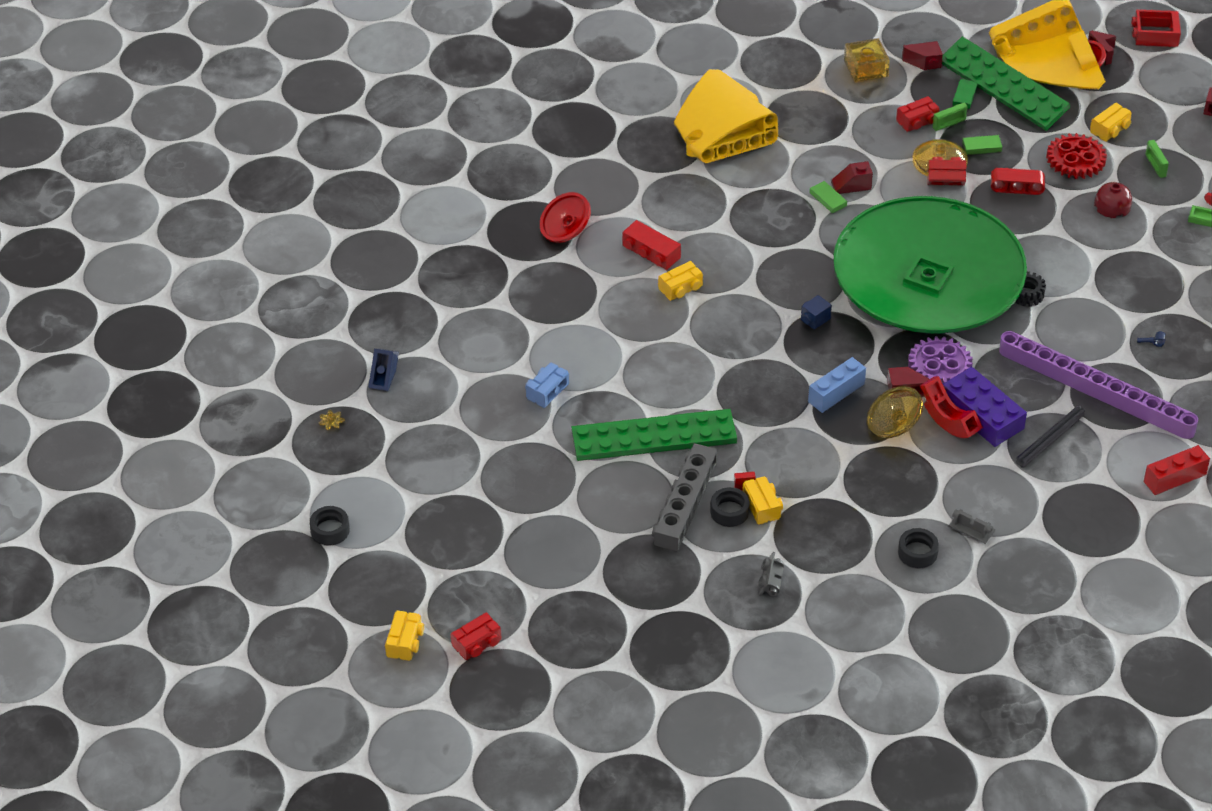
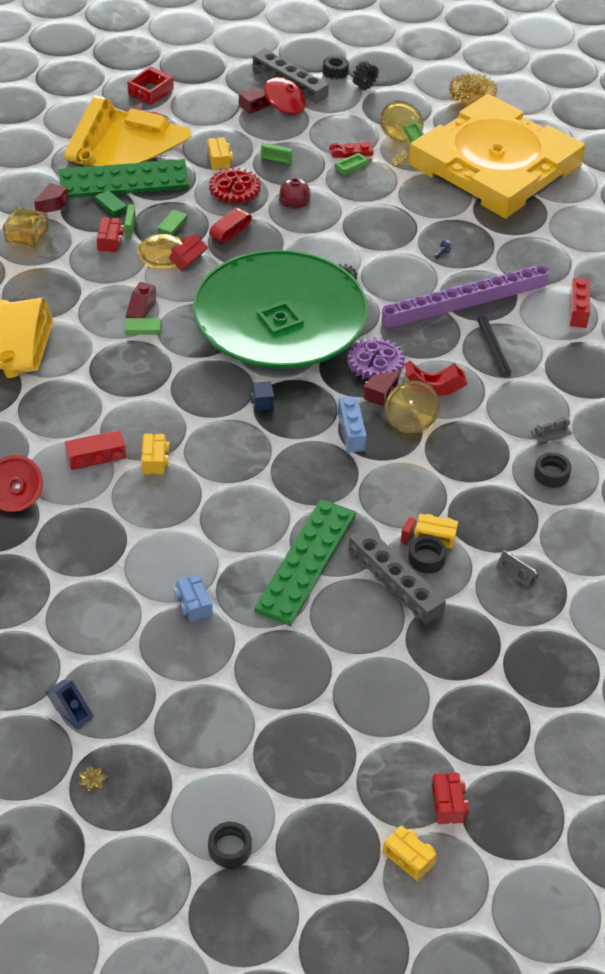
camera: 60 degrees left, 0 degrees up
dark purple brick [943,366,1027,447] -> none

